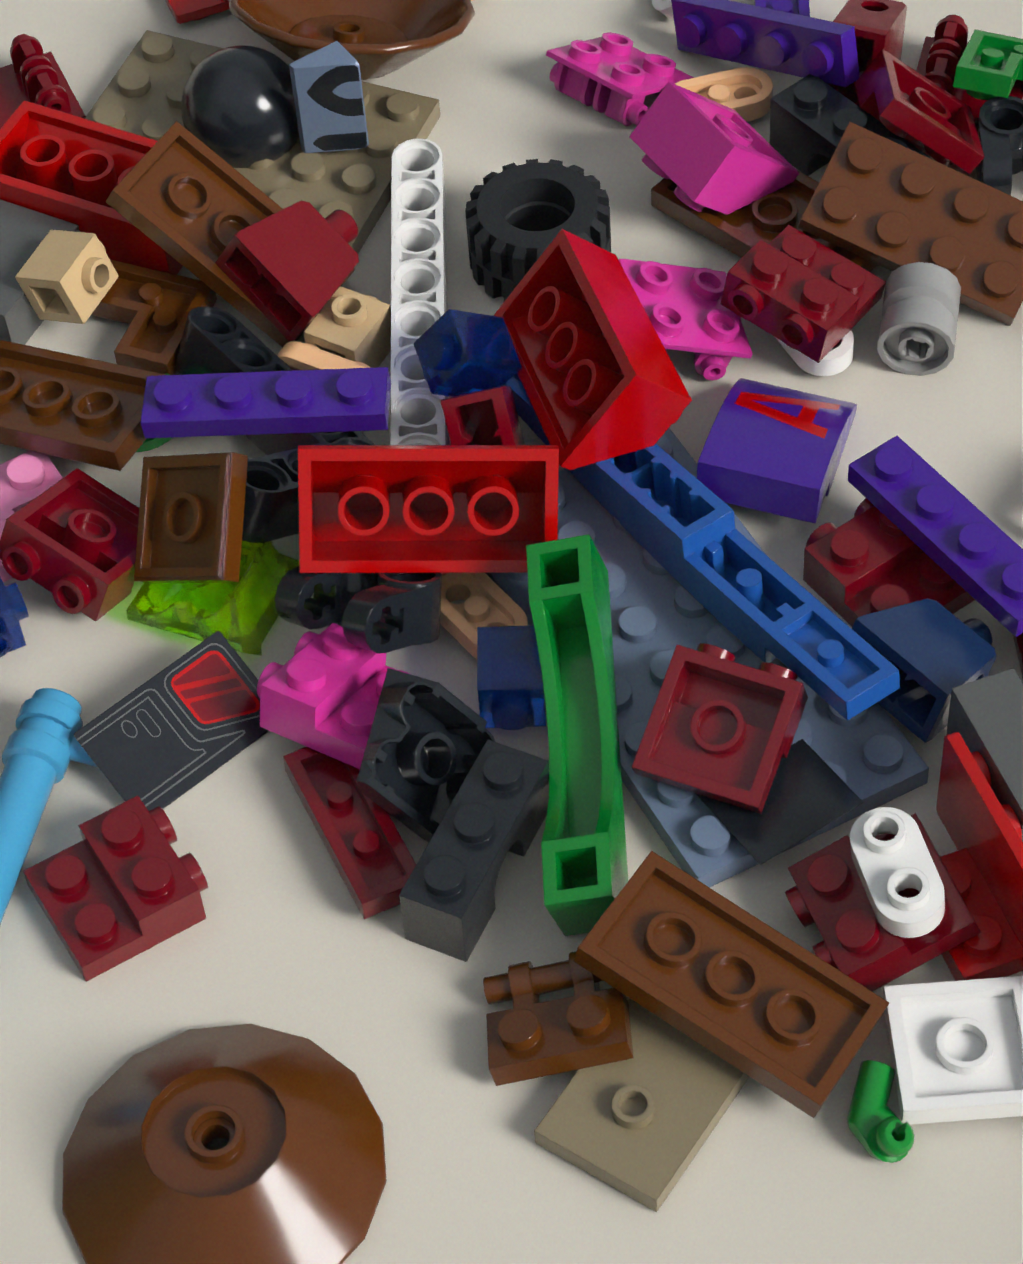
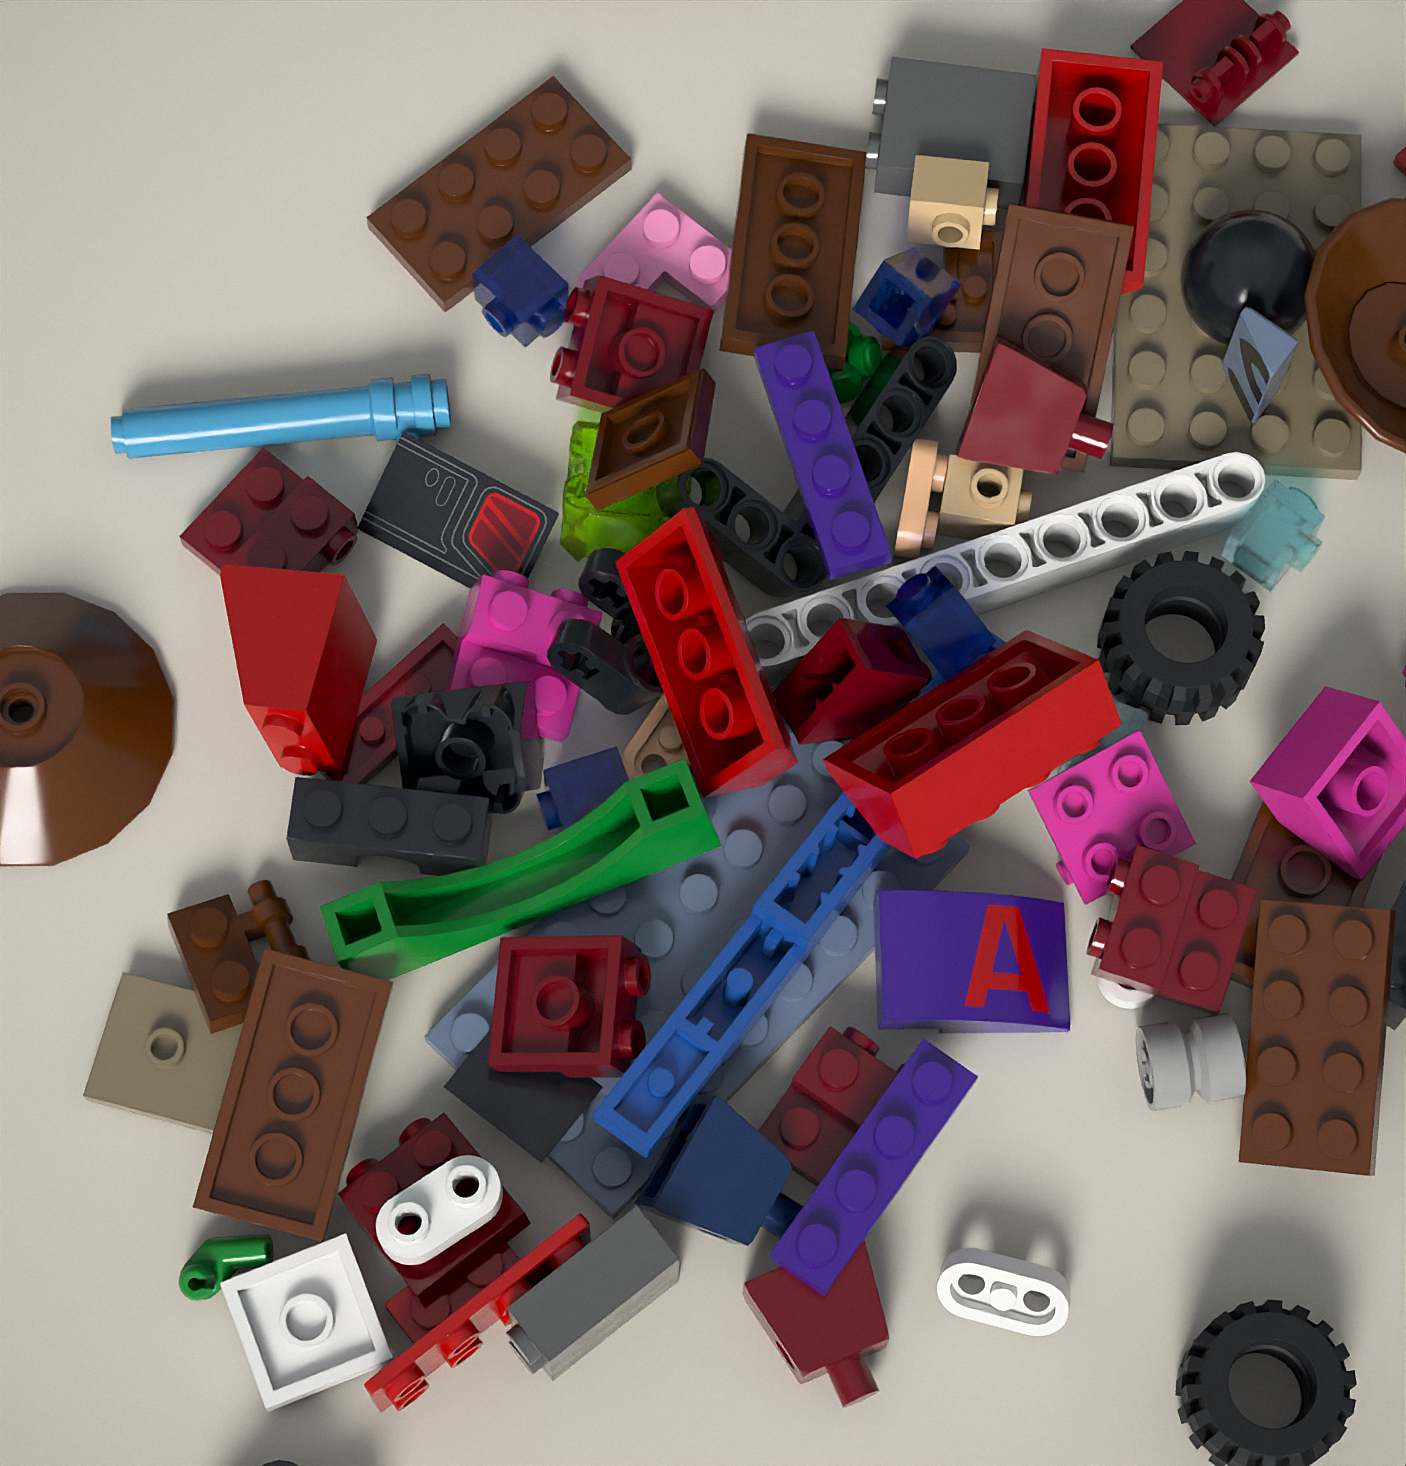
camera: 65 degrees right, 20 degrees up
none -> red slope [220,564,377,776]
none -> clear blue brick [852,247,962,347]
none -> clear light blue brick [1221,479,1325,592]

